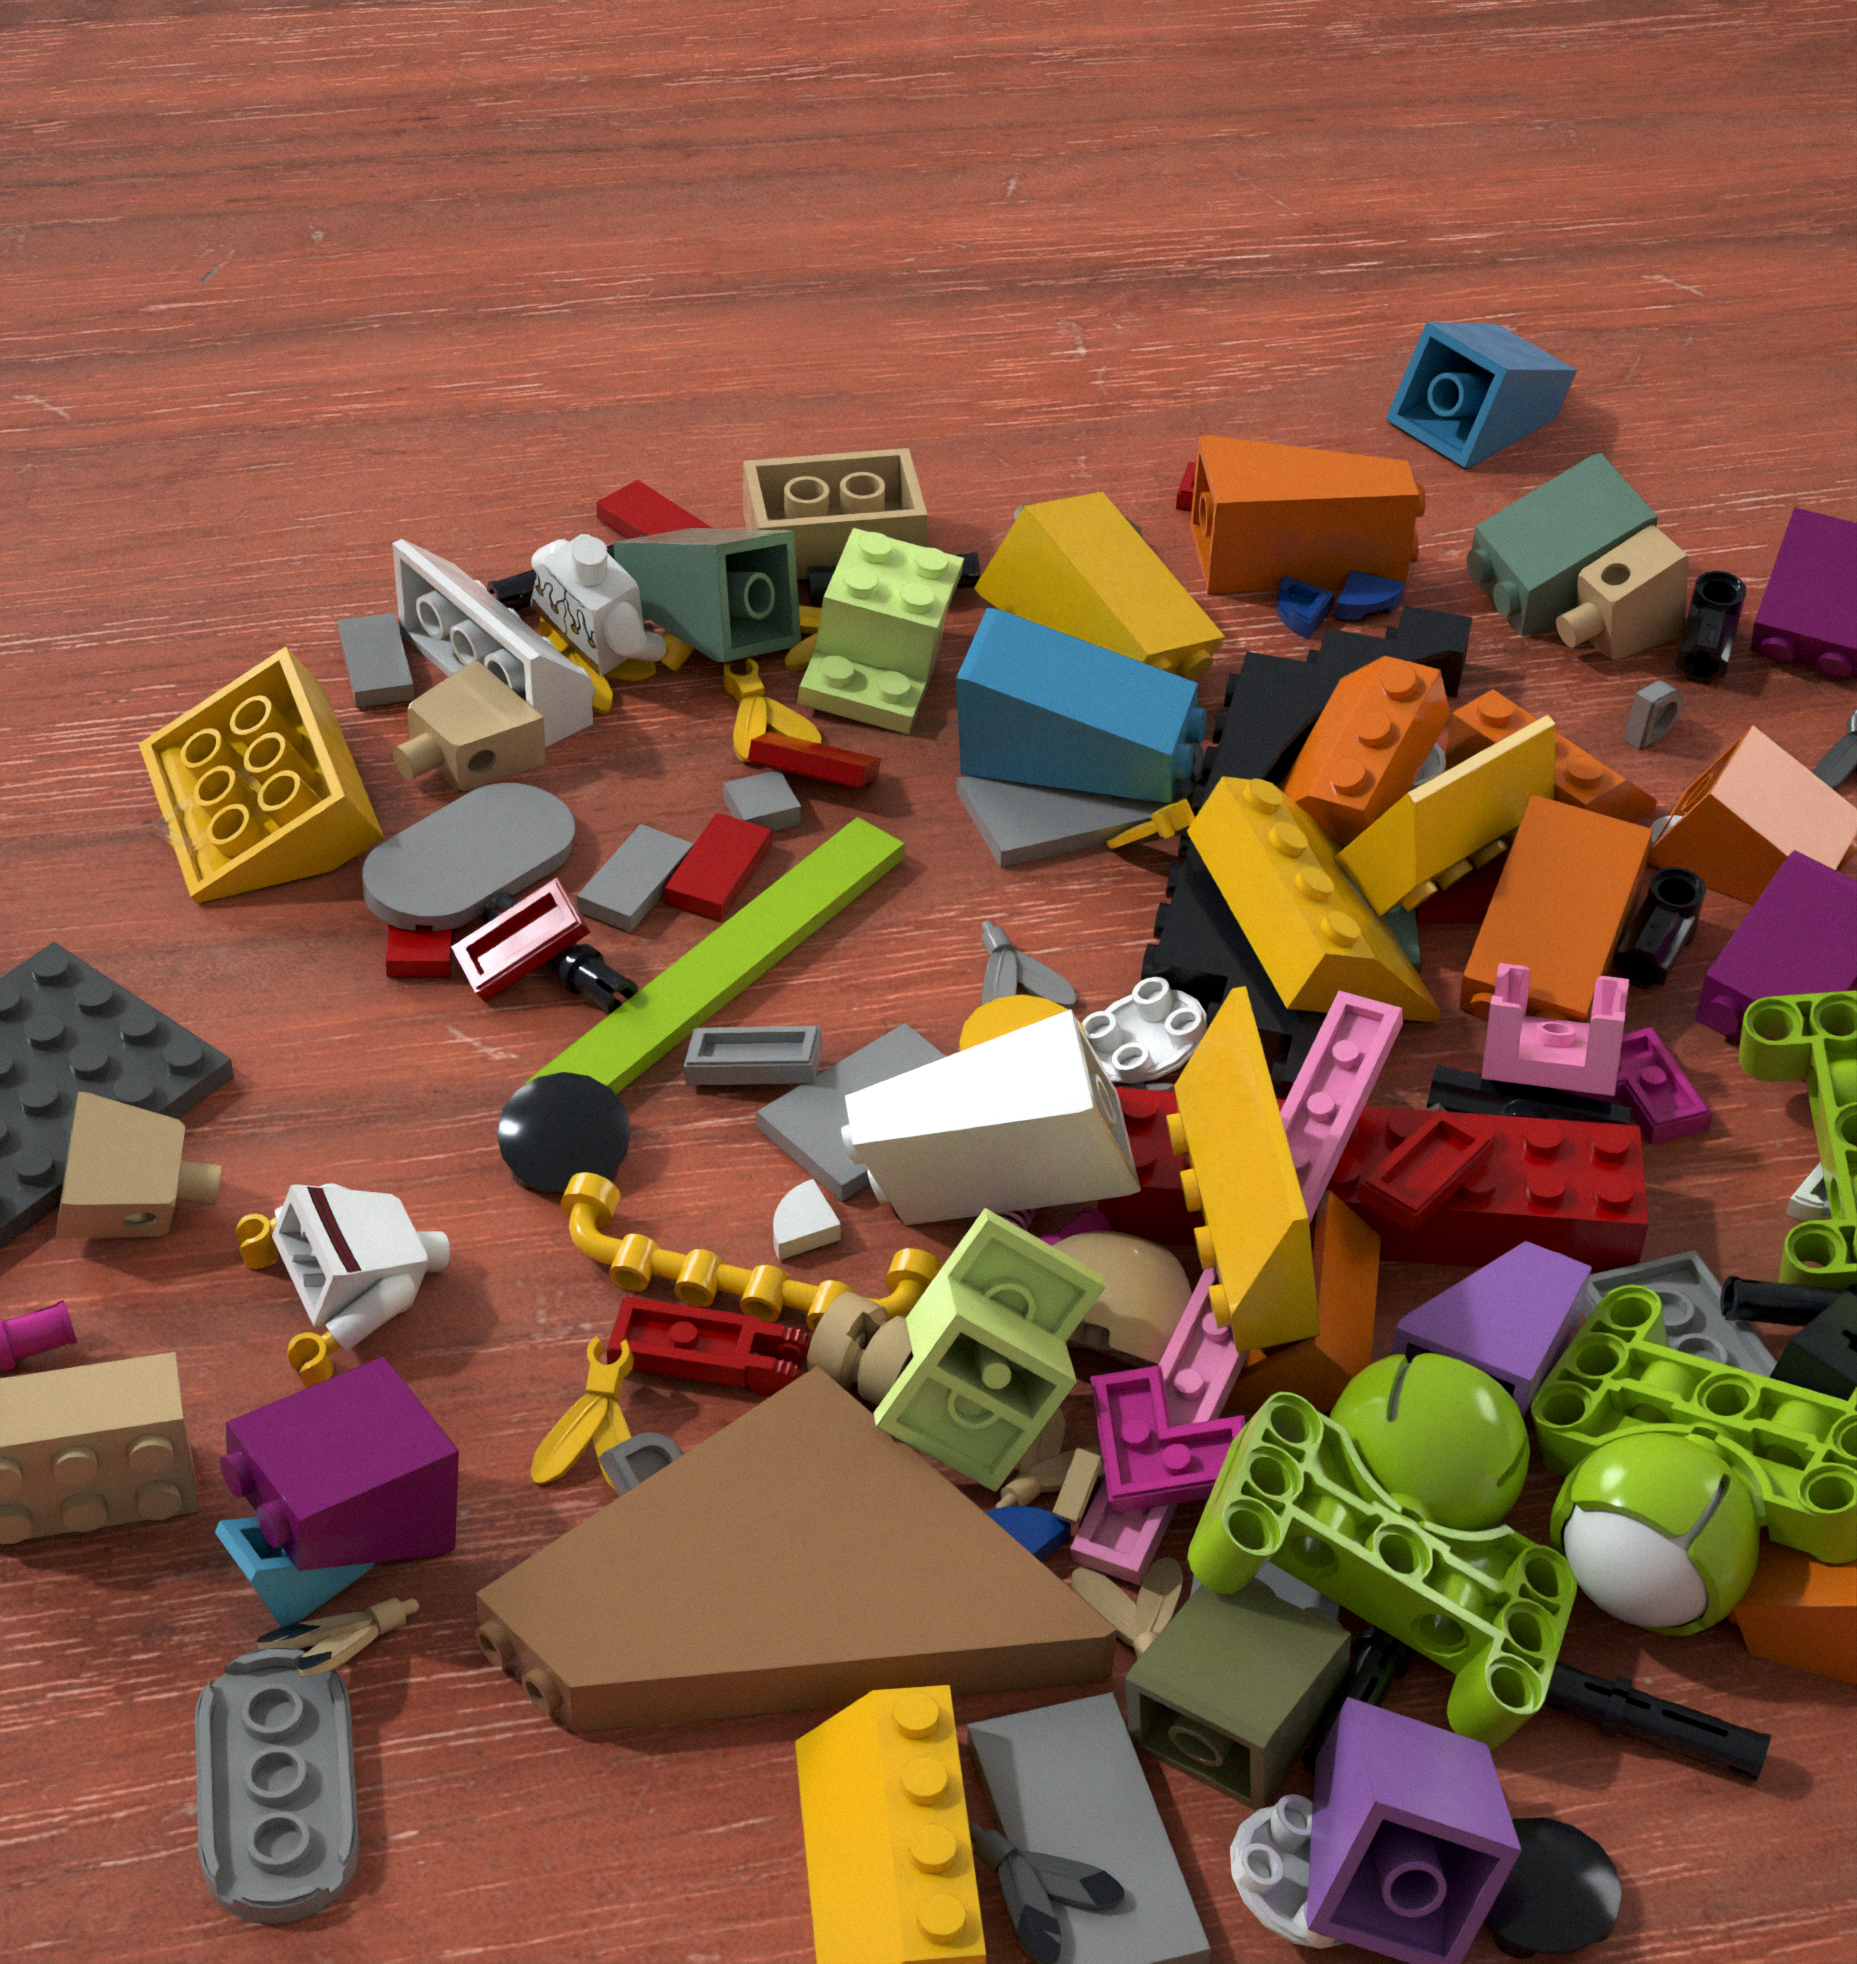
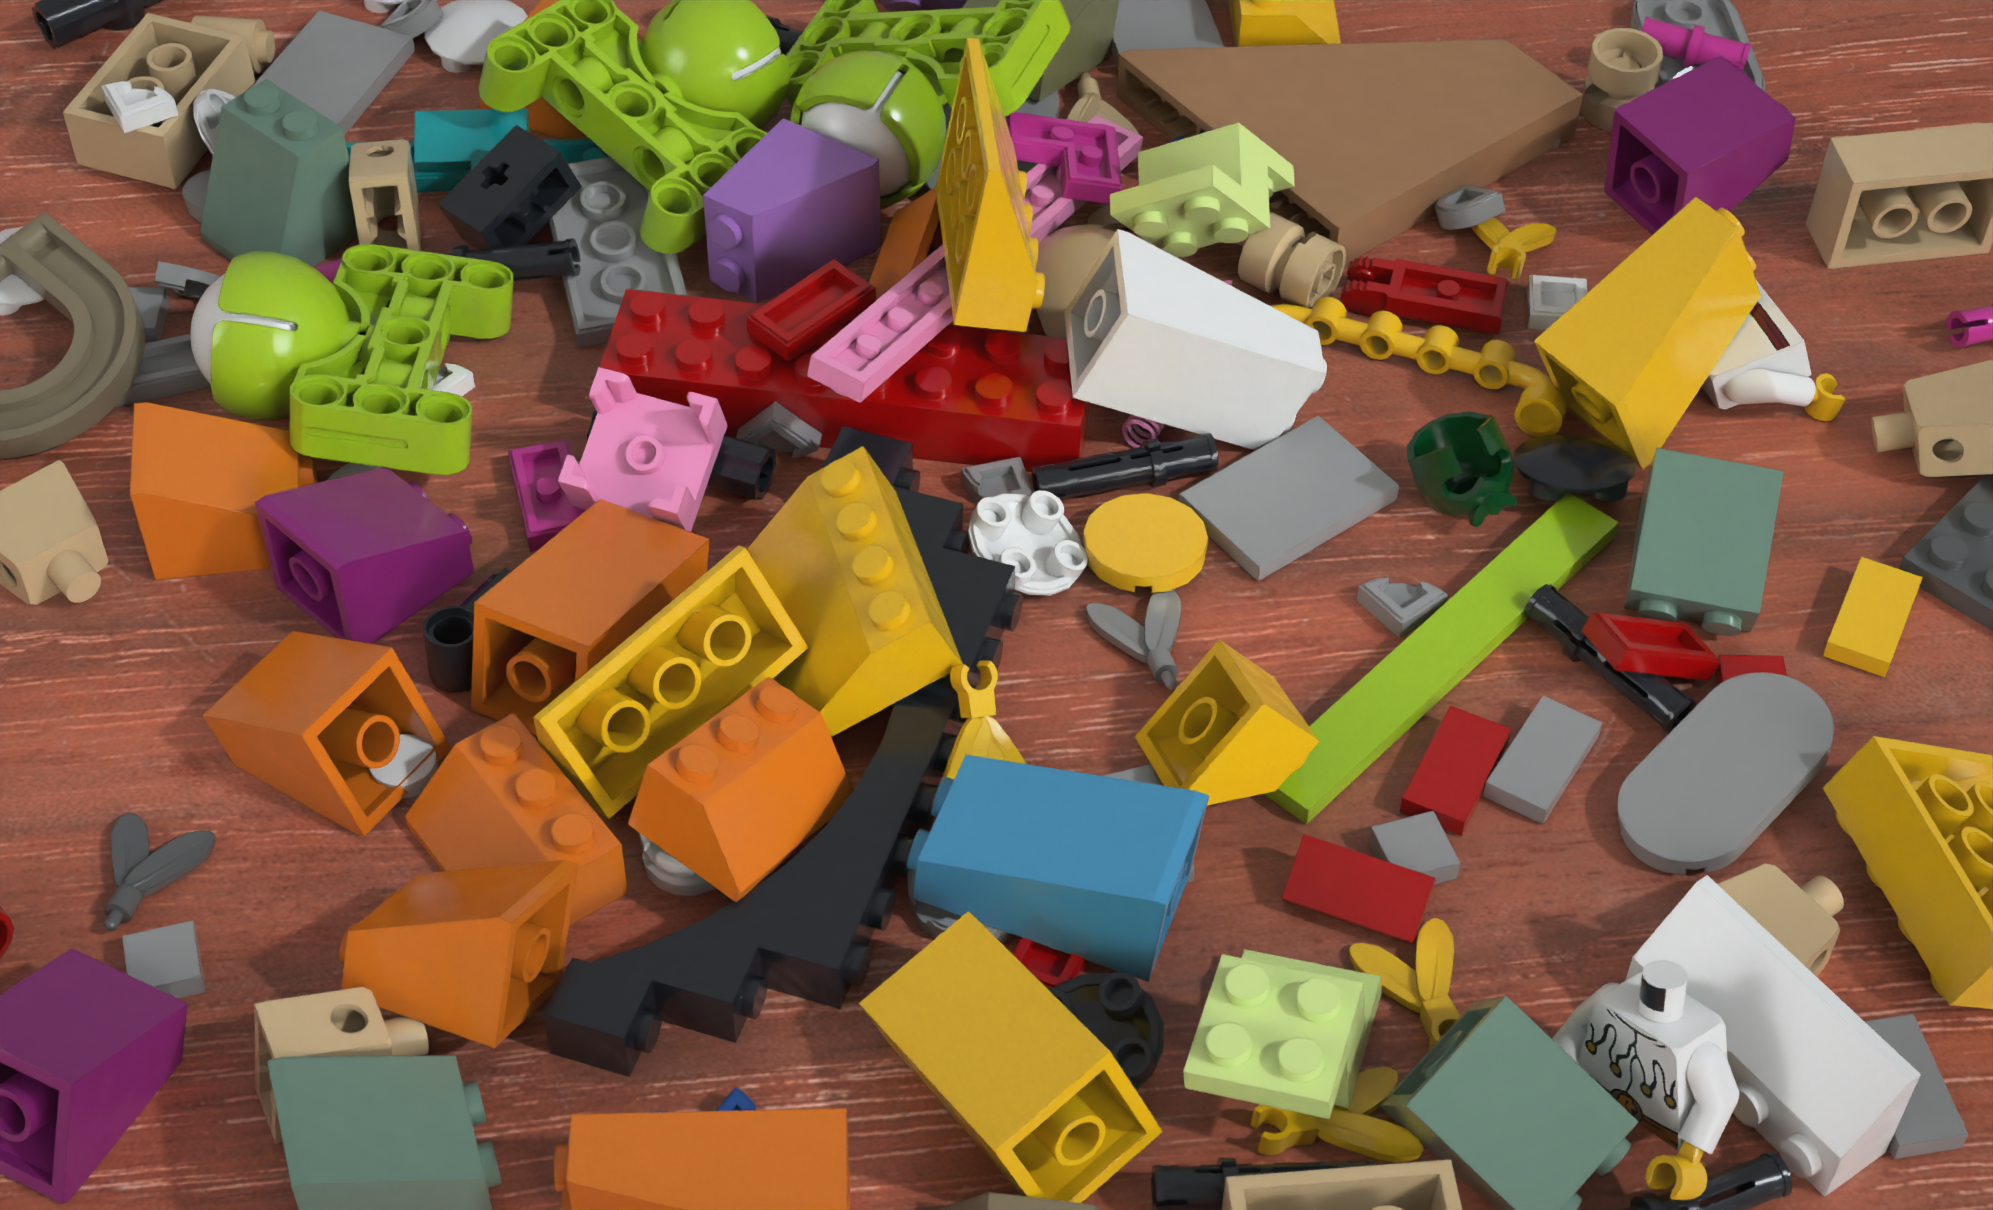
camera: 175 degrees left, 5 degrees up
light grey tile [683,1026,824,1086] -> none
white tile [773,1179,841,1260] -> none
tan tile [1051,1447,1103,1525] -> none
light grey tile [1623,680,1683,750] -> none
black piece [1676,571,1746,684] -> none
none -> light grey tile [122,920,206,998]
none -> orange slope [339,860,578,1048]
none -> yellow slope [1135,640,1320,806]
none -> light grey tile [1357,578,1448,638]
none -> dark green helmet [1407,411,1518,527]
none -> white tile [1526,275,1587,330]
none -> yellow slope [1534,197,1761,470]
none -> tan wheel [1580,28,1663,132]
none -> sand green slope [1624,448,1784,636]
none -> dark pink pin [1641,16,1751,72]
none -> yellow tile [1823,557,1923,678]

